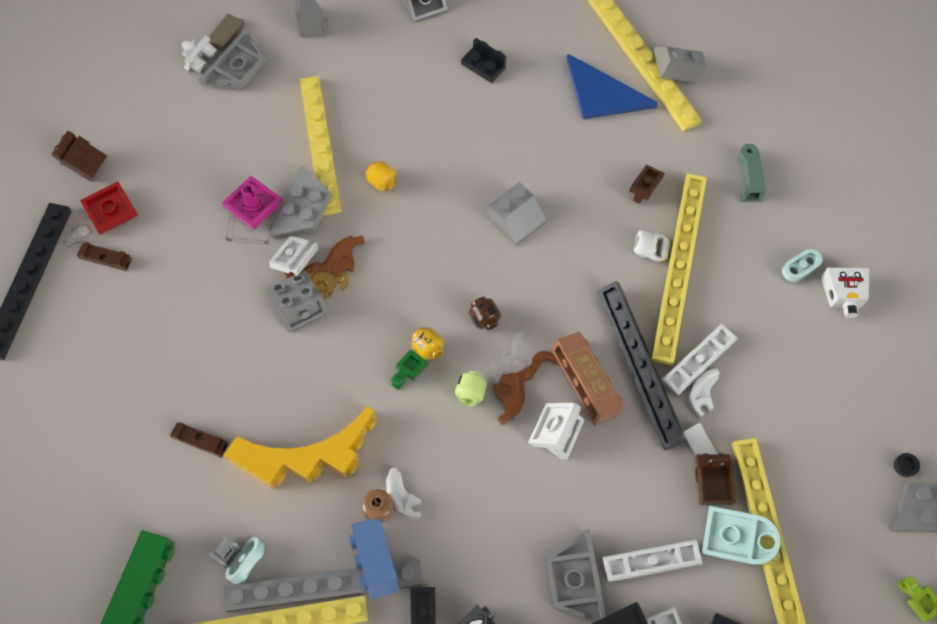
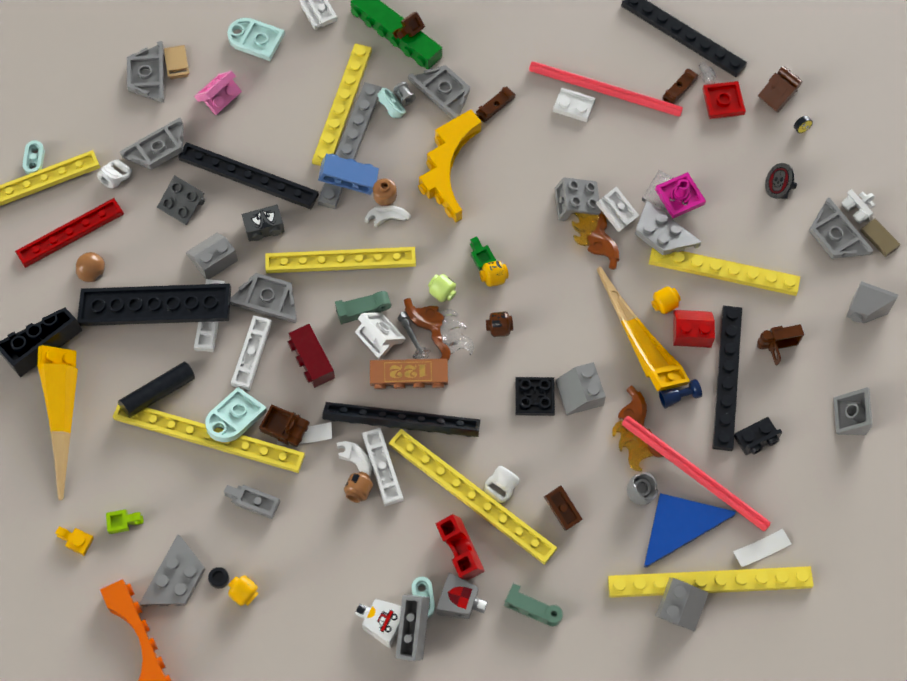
camera: 115 degrees right, 0 degrees up
none -> light grey hinge [224,485,280,519]
none -> yellow head [228,575,259,606]
none -> light yellow plate [265,247,416,273]
none -> dark red brick [287,324,335,388]
none -> sand green leg [335,291,392,324]
none -> medium nougat head [344,472,373,503]
none -> reddish brown plate [392,12,425,39]
none -> light grey brick [396,595,430,661]
none -> piece [398,312,431,359]
none -> light grey wing [408,65,470,119]
none -> red arch [435,514,485,581]
none -> light grey torso [436,573,488,619]
none -> black tile [515,377,555,416]
none -> coral axle [529,61,683,117]
none -> white plate [553,88,595,122]
none -> yellow plate [597,266,690,391]
none -> piece [612,385,664,472]
none -> coral axle [622,416,771,531]
none -> light grey hair [627,472,658,505]
none -> dark blue piece [659,379,702,409]
none -> red slope [673,310,715,348]
none -> black plate [713,305,742,451]
none -> white sticker [733,529,791,567]
none -> reddish brown piece [757,324,804,366]
none -> shield [765,163,797,199]
none -> tile [794,116,813,133]

